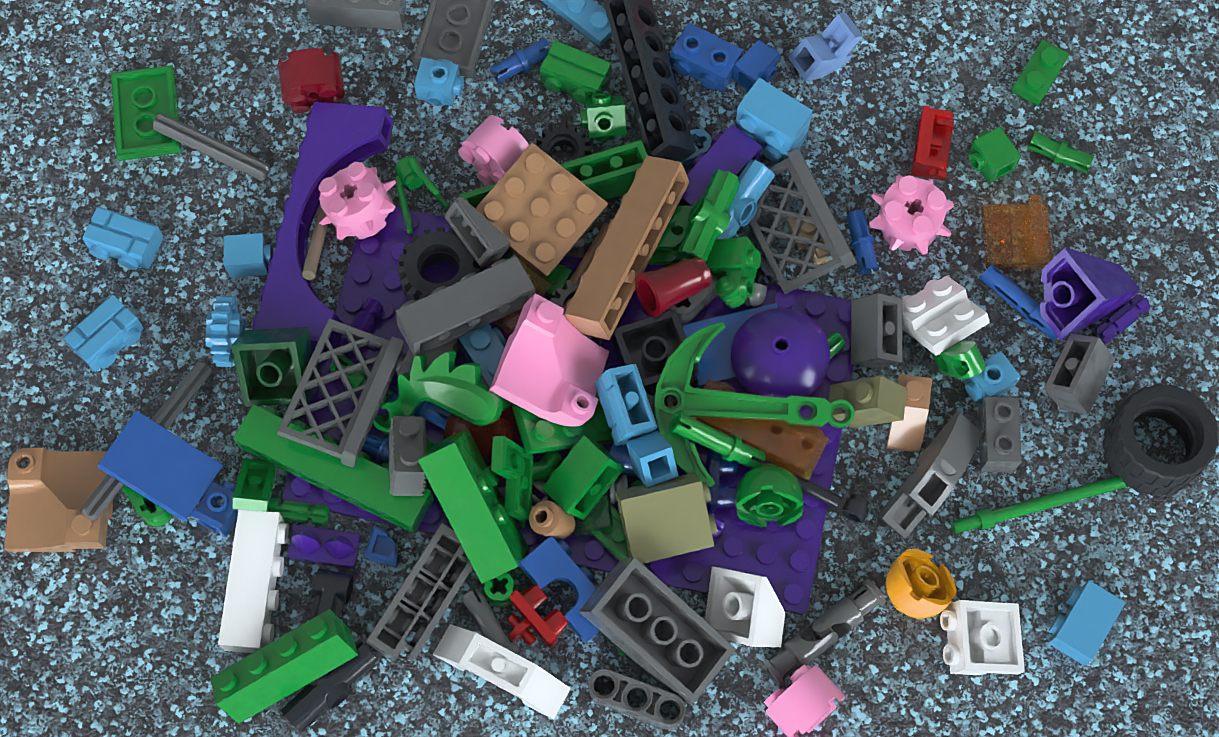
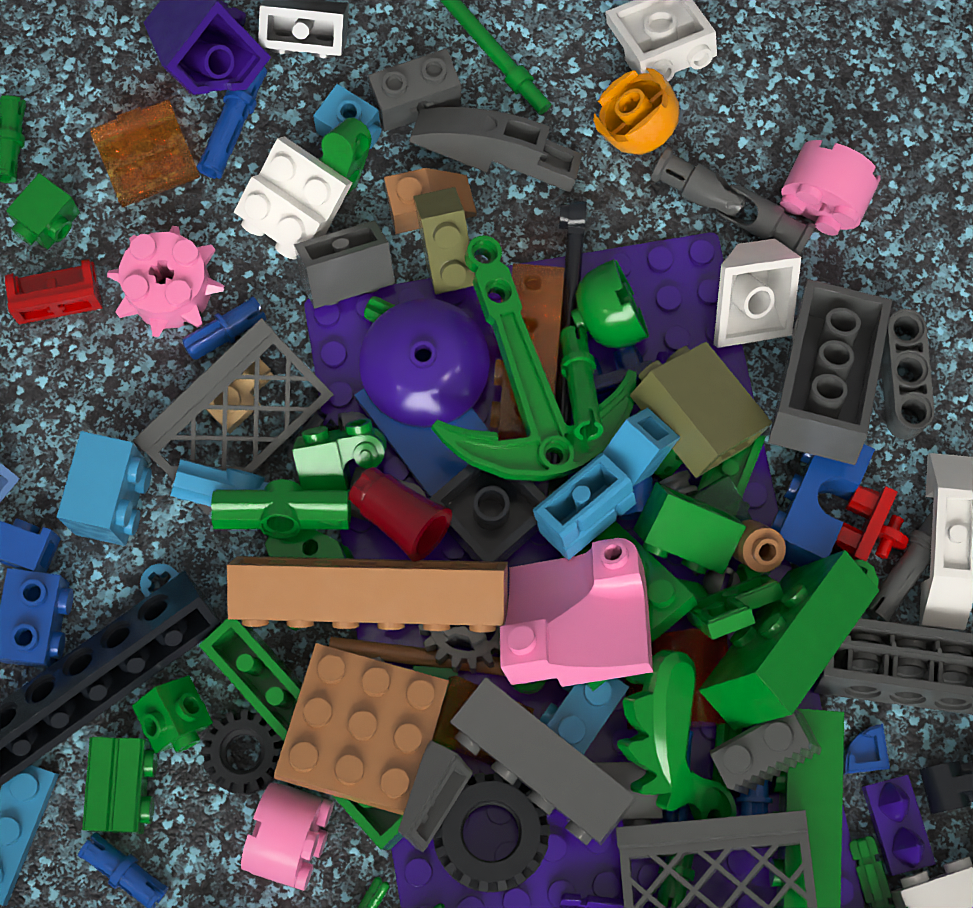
camera: 115 degrees left, 5 degrees up
dark purple brick [678,124,762,206] -> none

